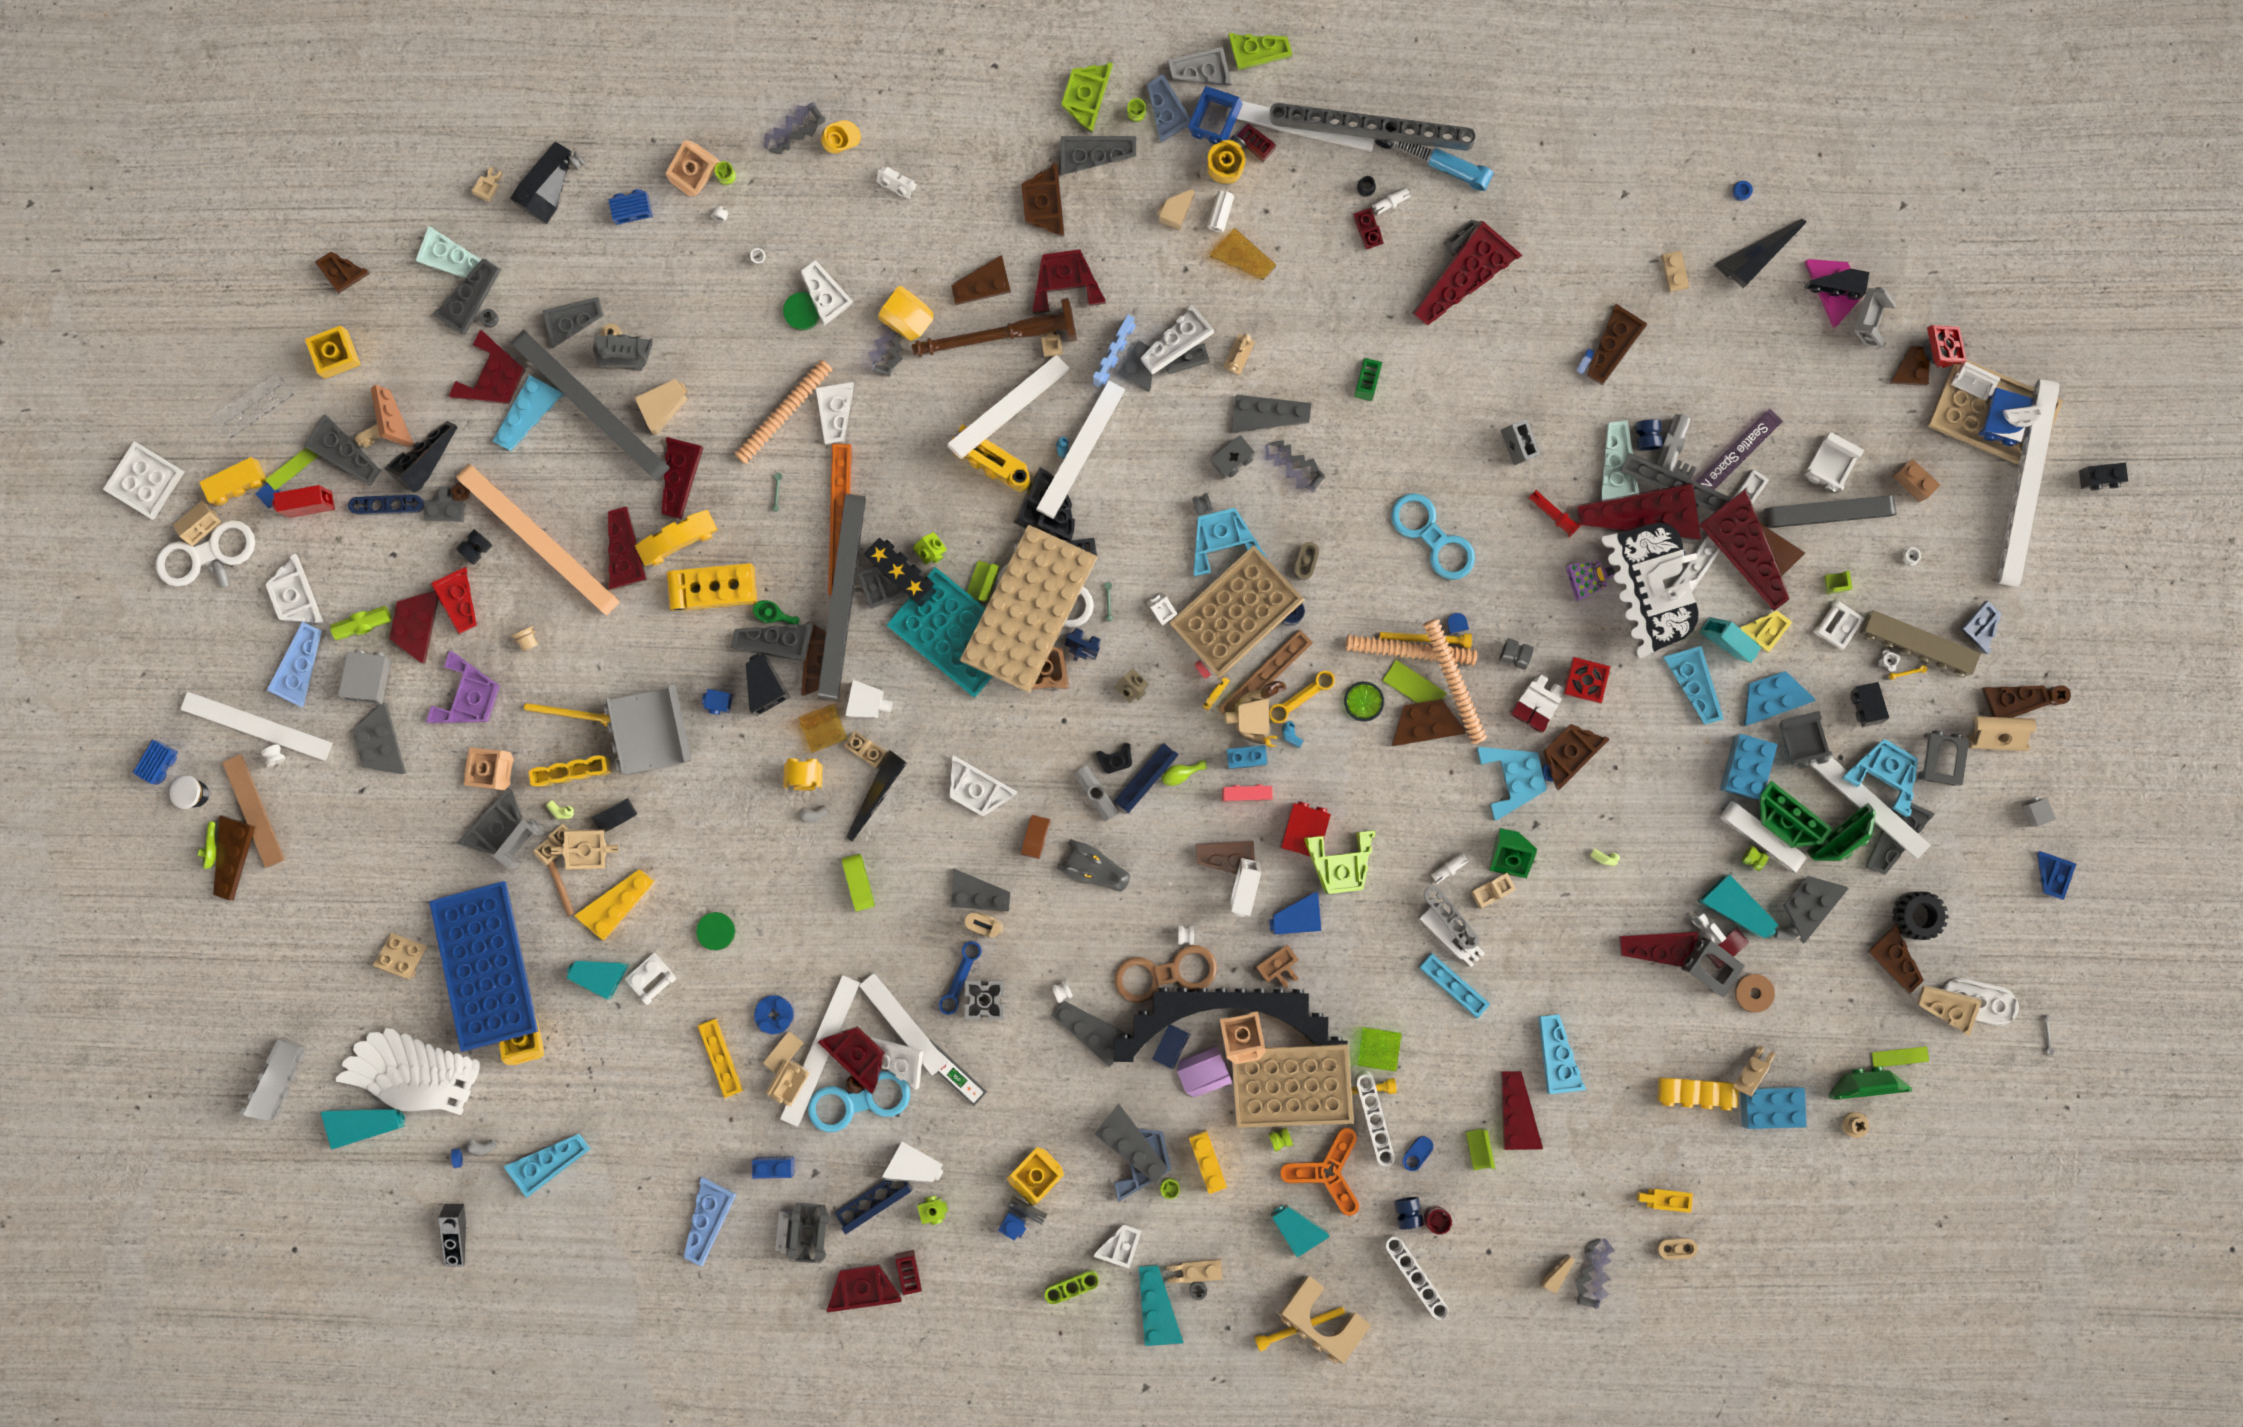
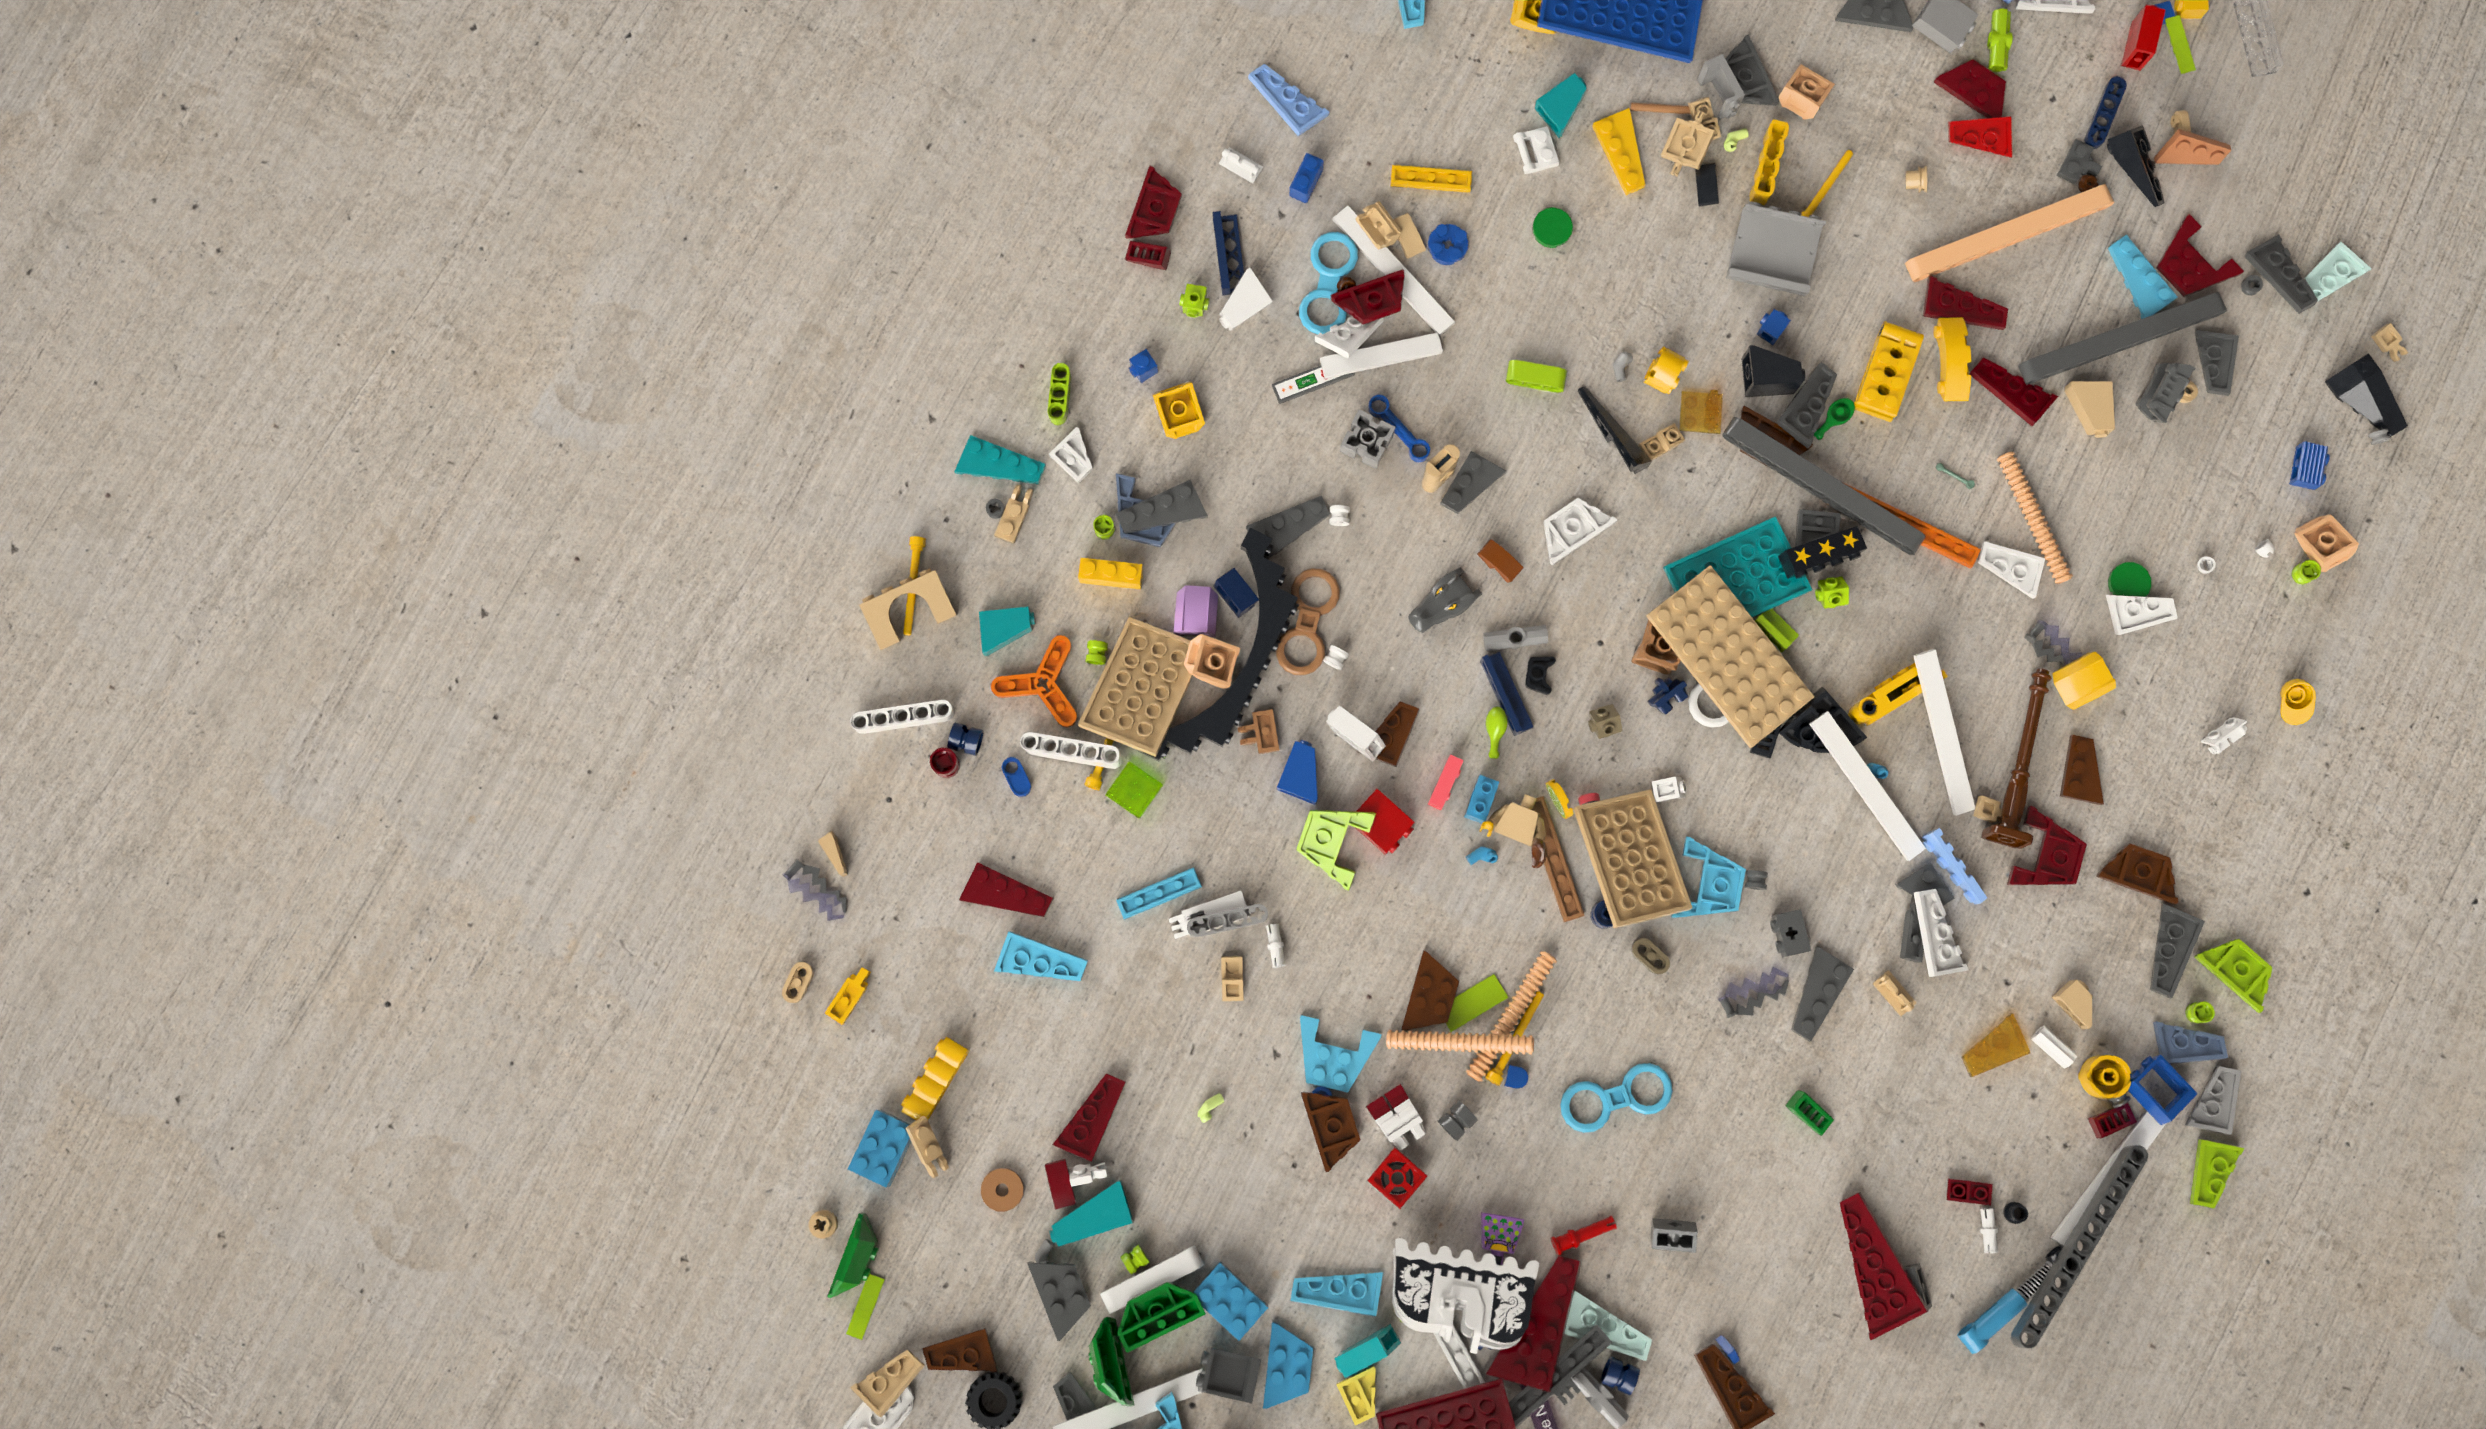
camera: 120 degrees right, 5 degrees down
dark grey wing [304,414,381,486] -> none
yellow brick [305,325,361,379] -> none
reddish brown wing [315,252,369,294] -> none
medium lavender wing [426,651,500,723] -> none
black wheel [455,529,493,565] -> none
piece [764,102,825,154] -> none
dark grey piece [786,1203,830,1263] -> none
white torso [845,680,893,718] -> none
dark grey pin [1008,1196,1047,1225] -> none
sand green hinge [1104,582,1113,622] -> none
yellow piece [1269,671,1335,724] -> none
clear neon green wheel [1344,681,1384,722] -> none
lime panel [1465,1128,1496,1171] -> none
green slope [1489,828,1537,879] -> none
dark grey panel [1681,937,1745,998] -> none

